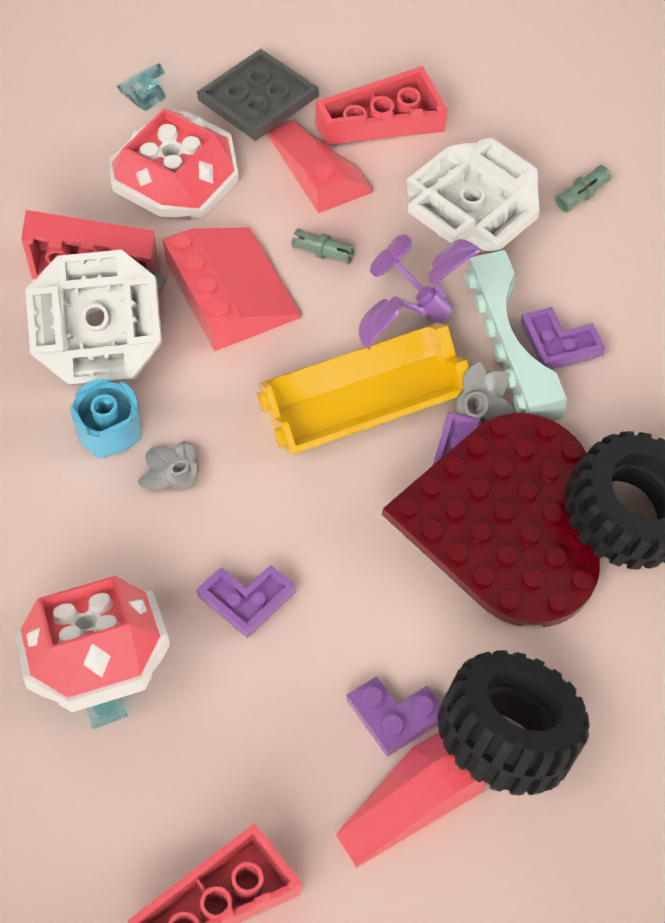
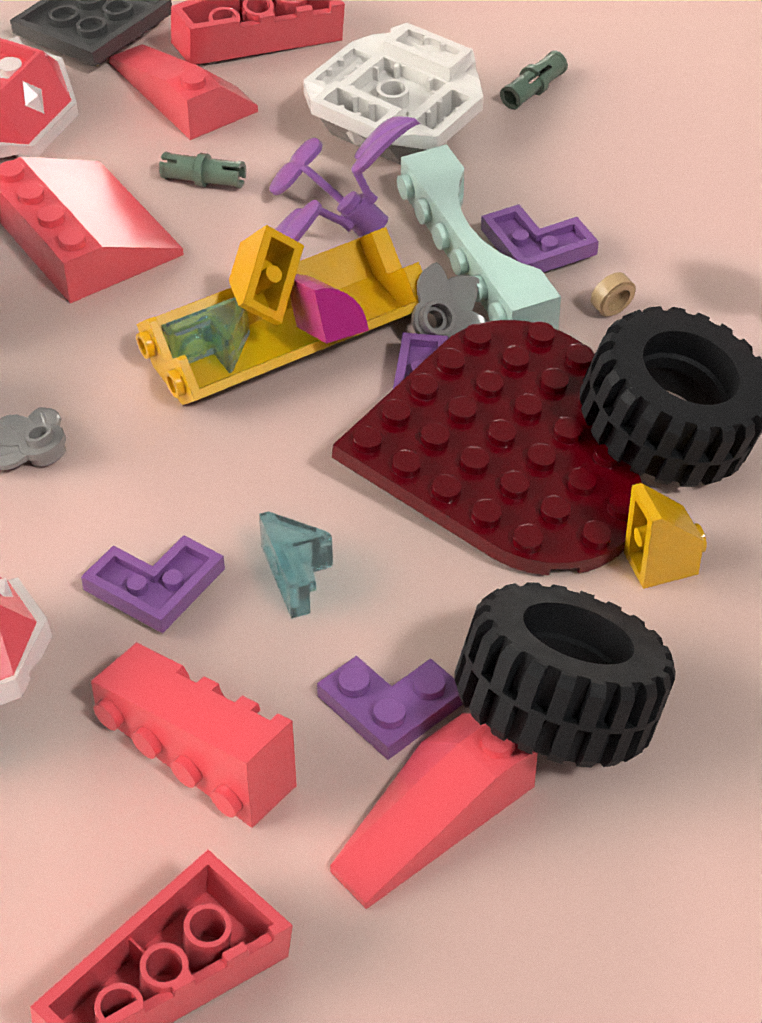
camera: 10 degrees left, 10 degrees down
none -> coral wedge [91,642,297,828]
none -> clear light blue slope [161,297,250,373]
none -> yellow slope [229,225,304,326]
none -> clear light blue slope [259,511,333,619]
none -> dark pink brick [290,274,369,344]
none -> tan tile [590,272,636,317]
none -> yellow slope [624,483,707,589]

